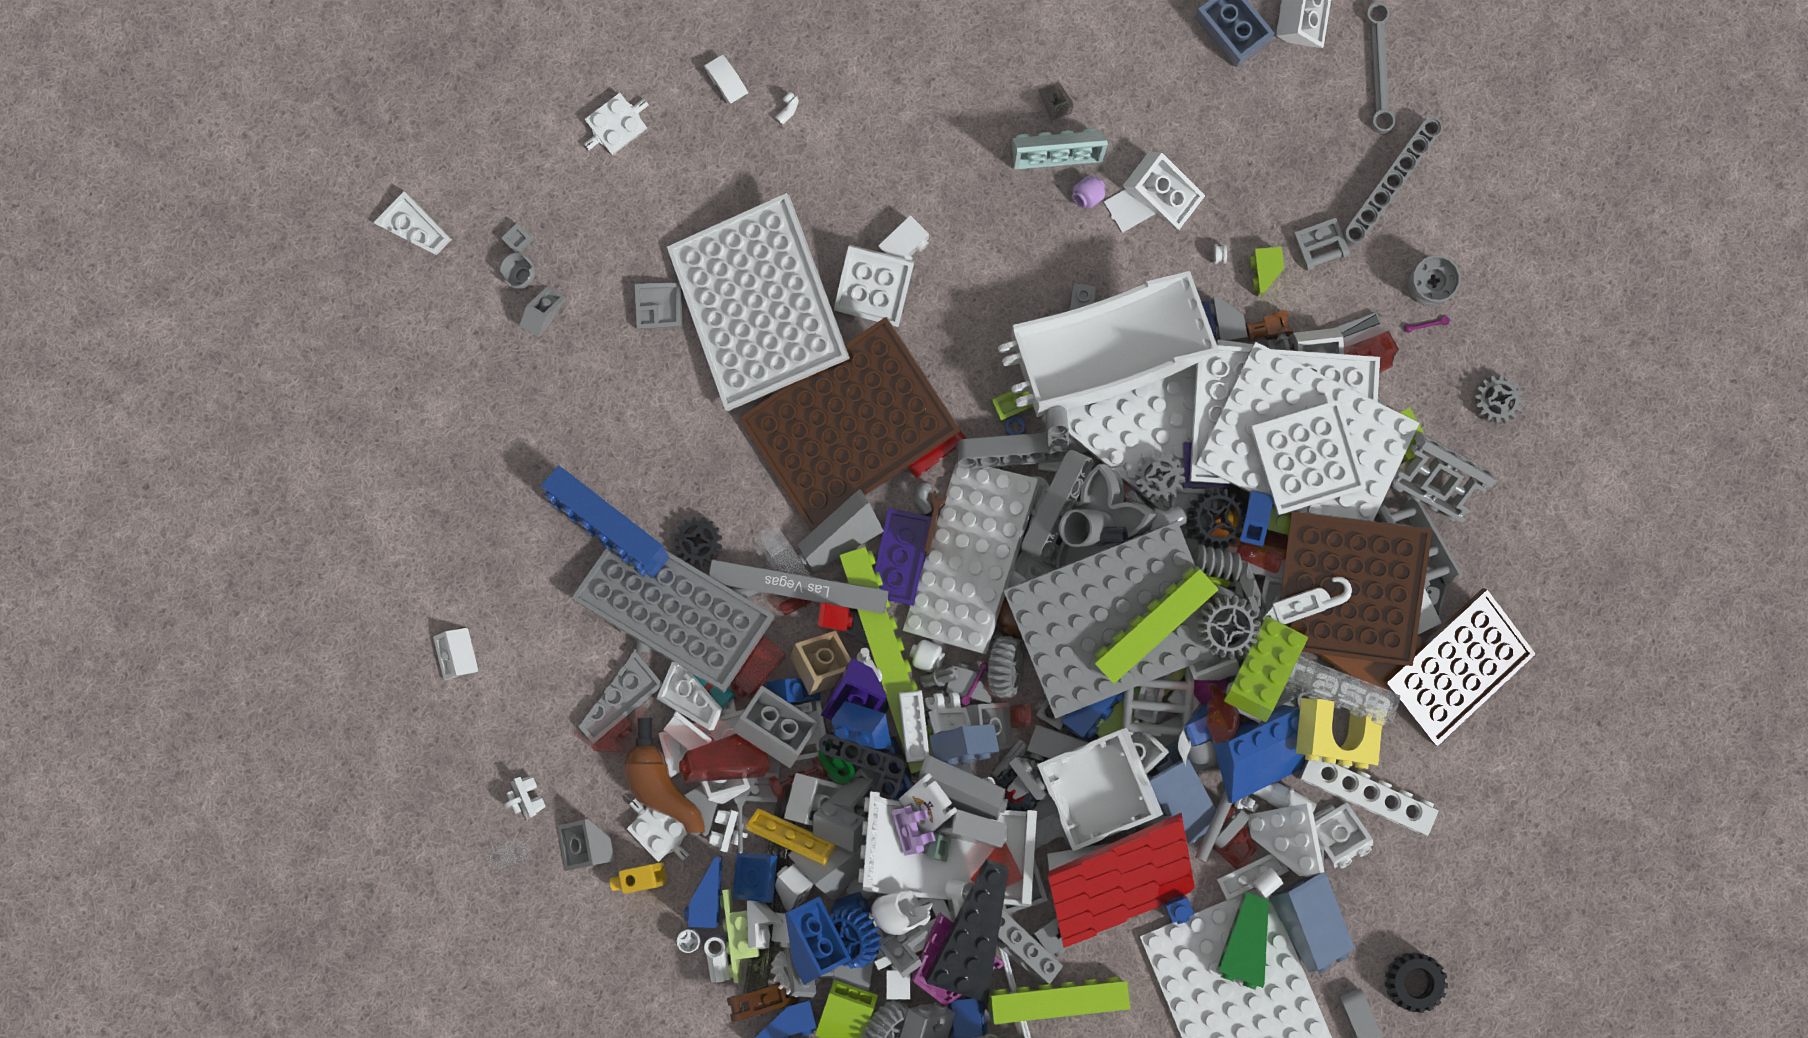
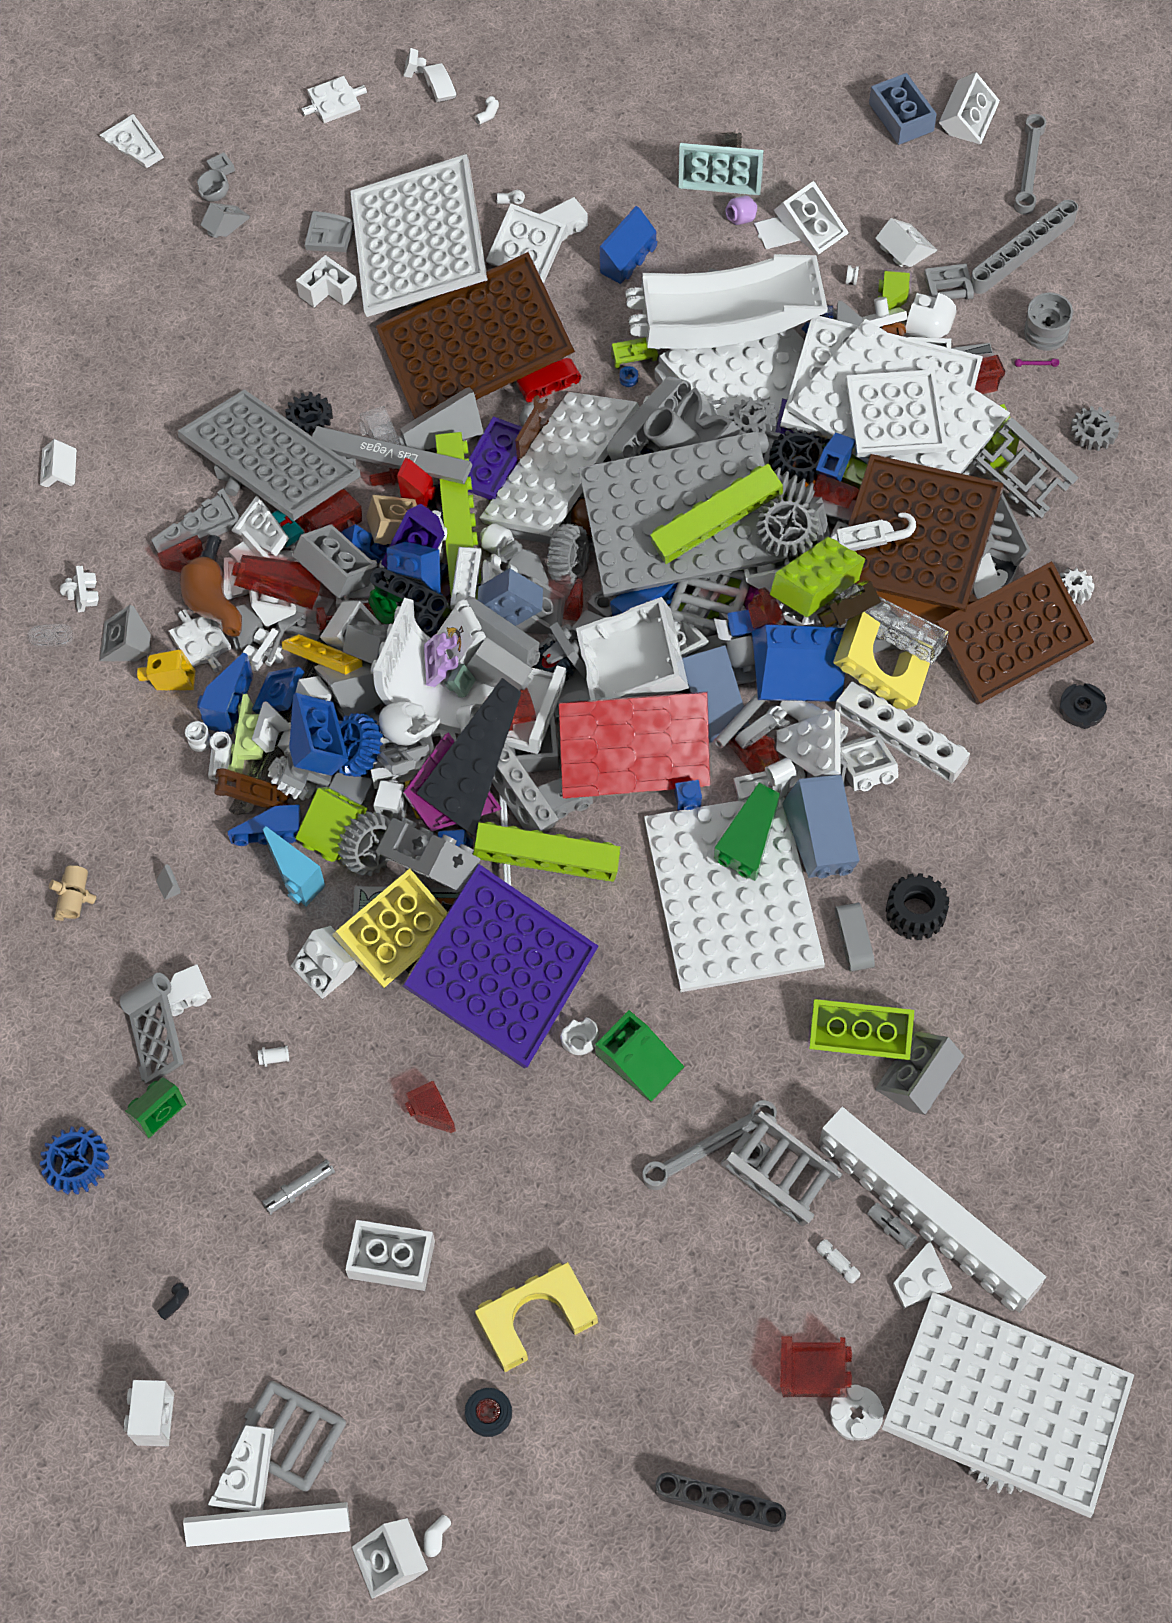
camera: 15 degrees right, 20 degrees down
blue brick [541,465,669,579] -> none
light grey beam [956,406,1069,469] -> none
magenta hinge [961,662,989,705] -> none
black hinge [1102,527,1128,543] -> none
none -> white brick [296,255,358,307]
none -> white tile [404,48,426,78]
none -> white arm [497,190,525,205]
none -> blue slope [600,206,657,284]
none -> dark brown hips [817,580,881,628]
none -> white tile [862,297,907,327]
none -> white slope [876,218,937,267]
none -> white brick [905,293,956,338]
none -> white gear [1059,567,1094,605]
none -> black plate [1059,683,1107,729]

